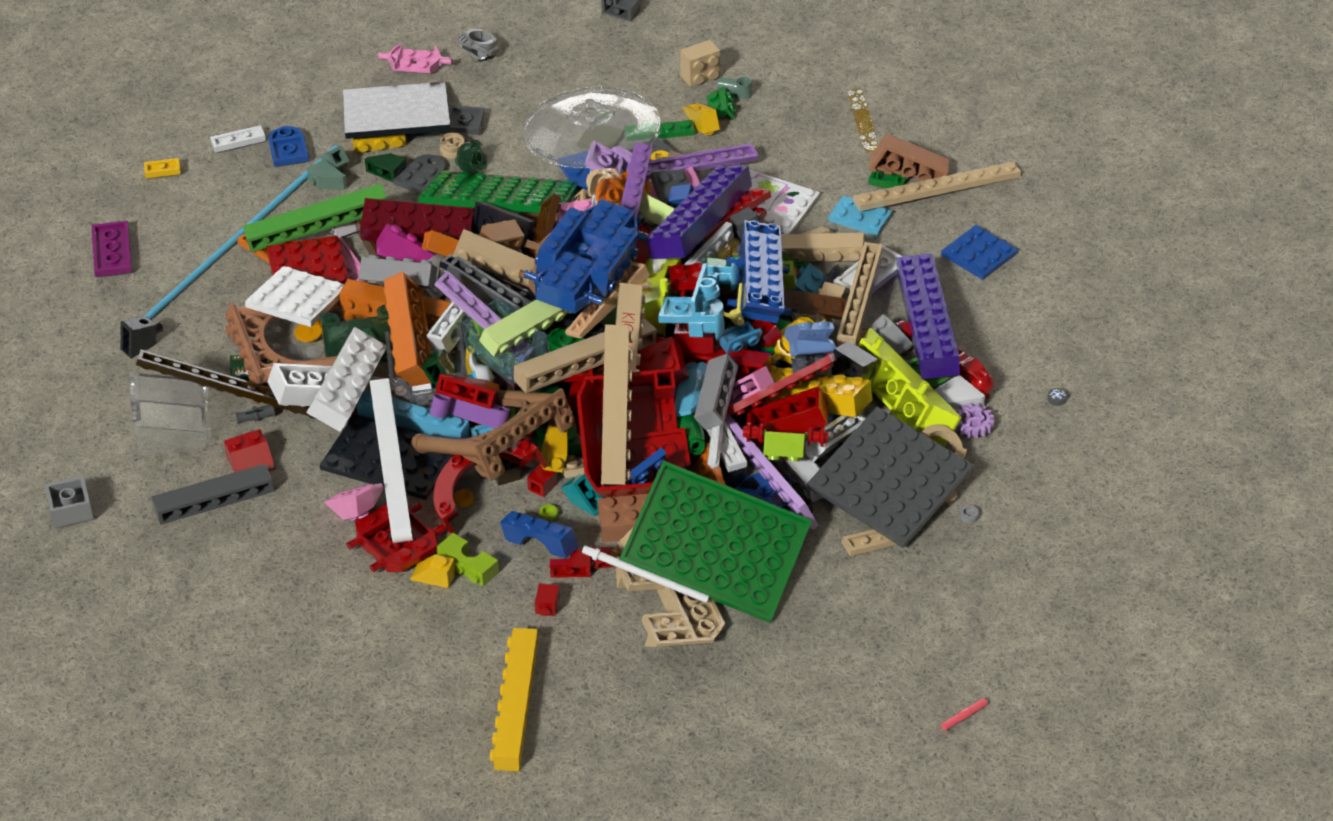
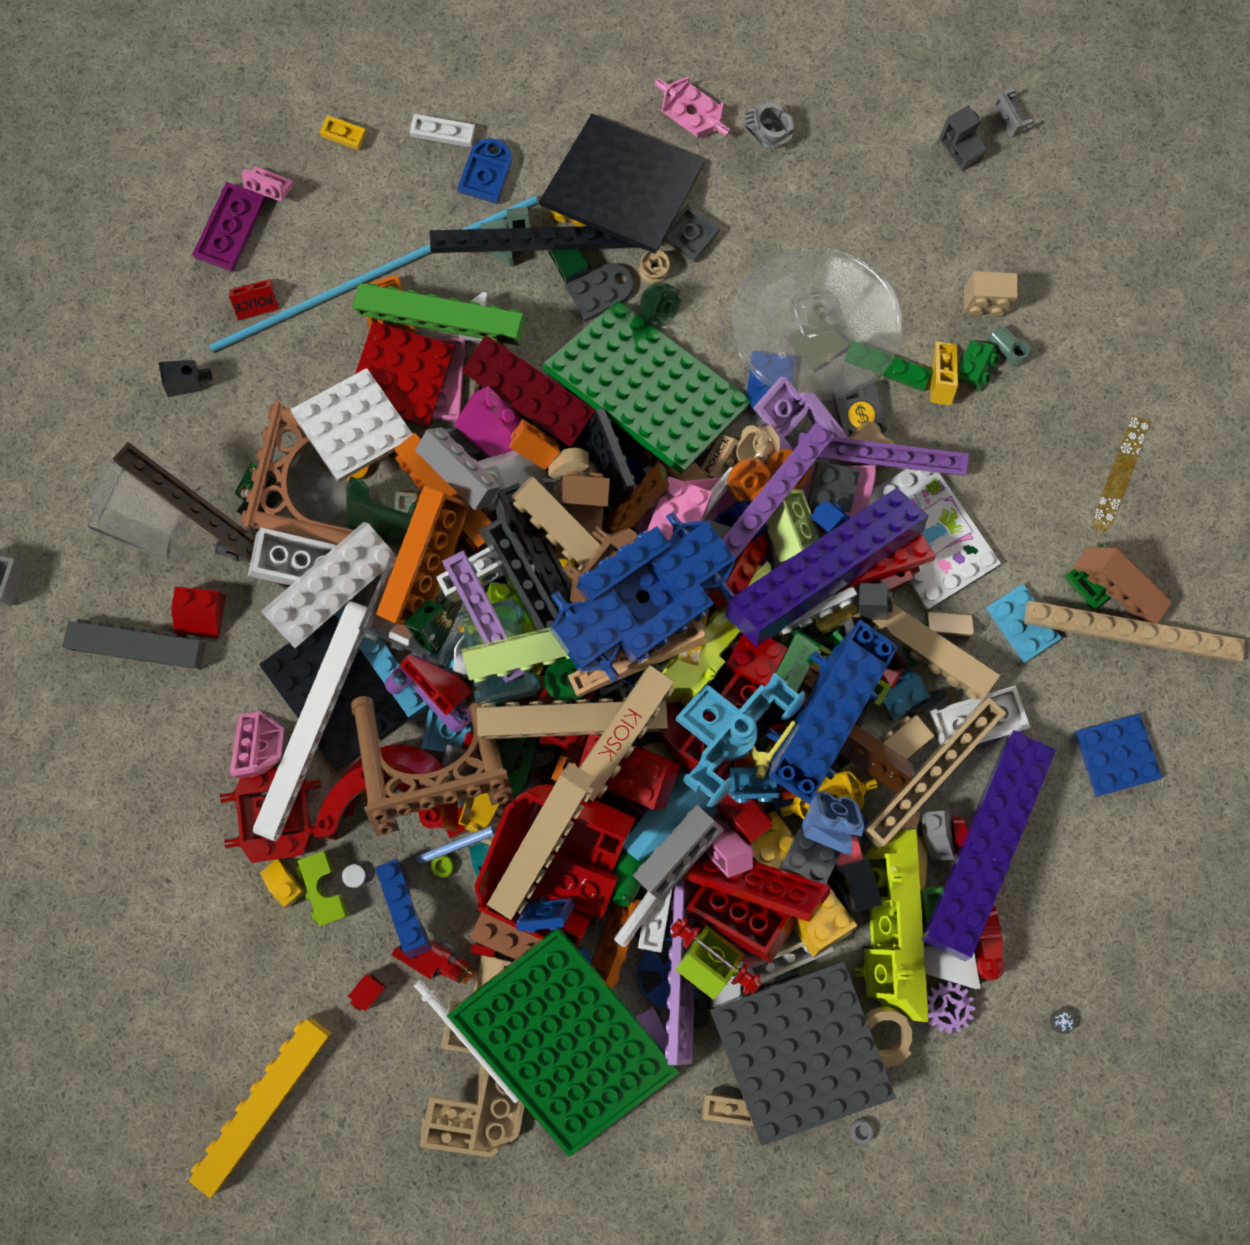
camera: 30 degrees right, 35 degrees up
none -> red panel [229,279,279,320]
none -> bright pink bracket [242,167,293,202]
none -> white tile [342,864,366,888]
none -> light blue piece [416,826,496,865]
none -> black plate [430,226,639,253]
none -> red tile [471,943,496,958]

